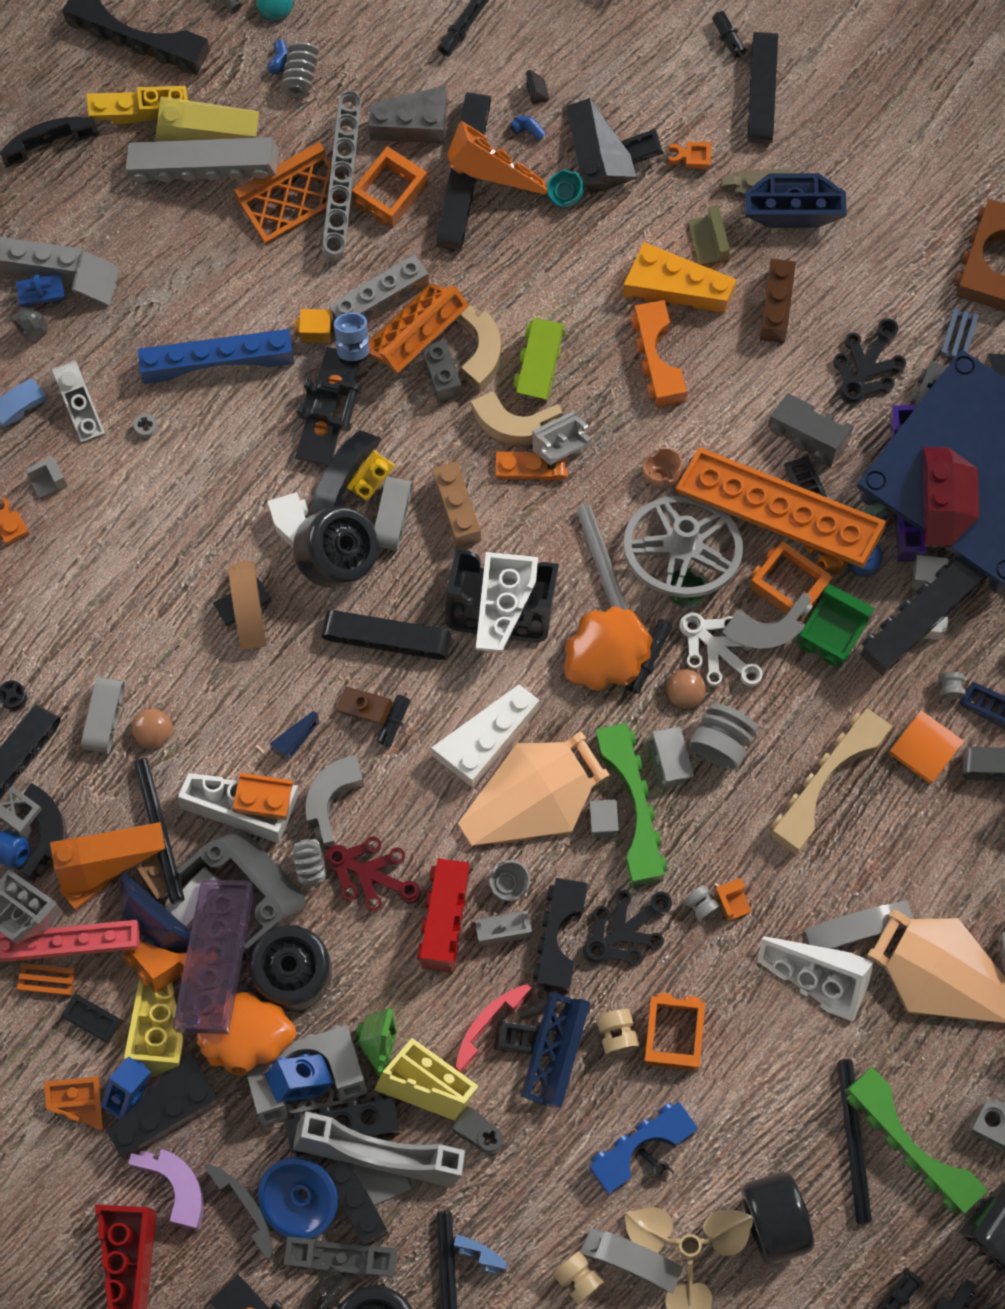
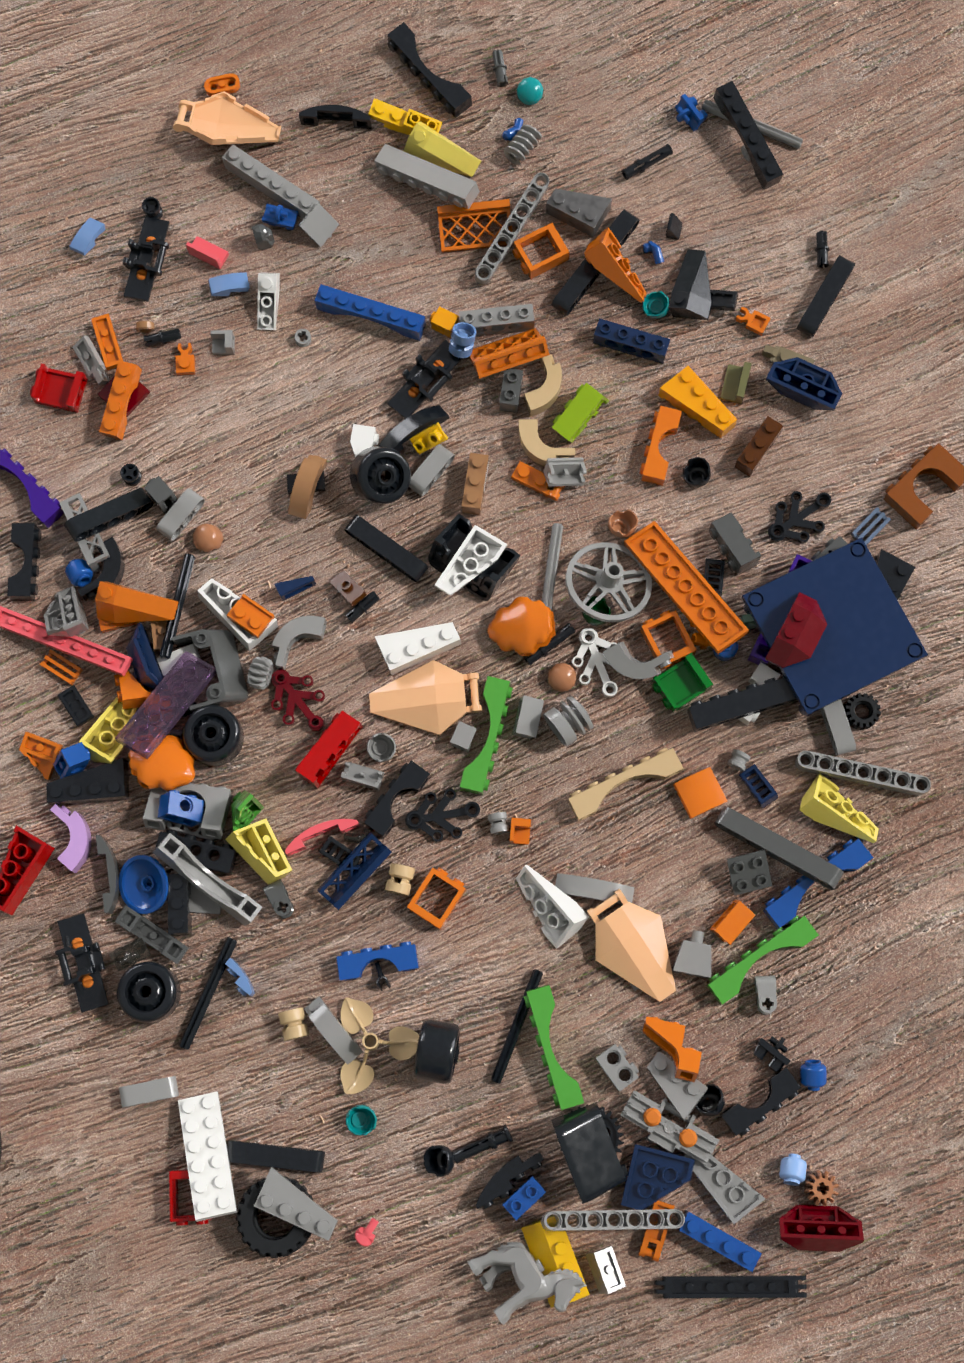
camera: 30 degrees right, 5 degrees up
none -> dark grey brick [144,476,178,514]
none -> dark blue brick [593,318,670,364]
none -> black hair [683,457,711,488]

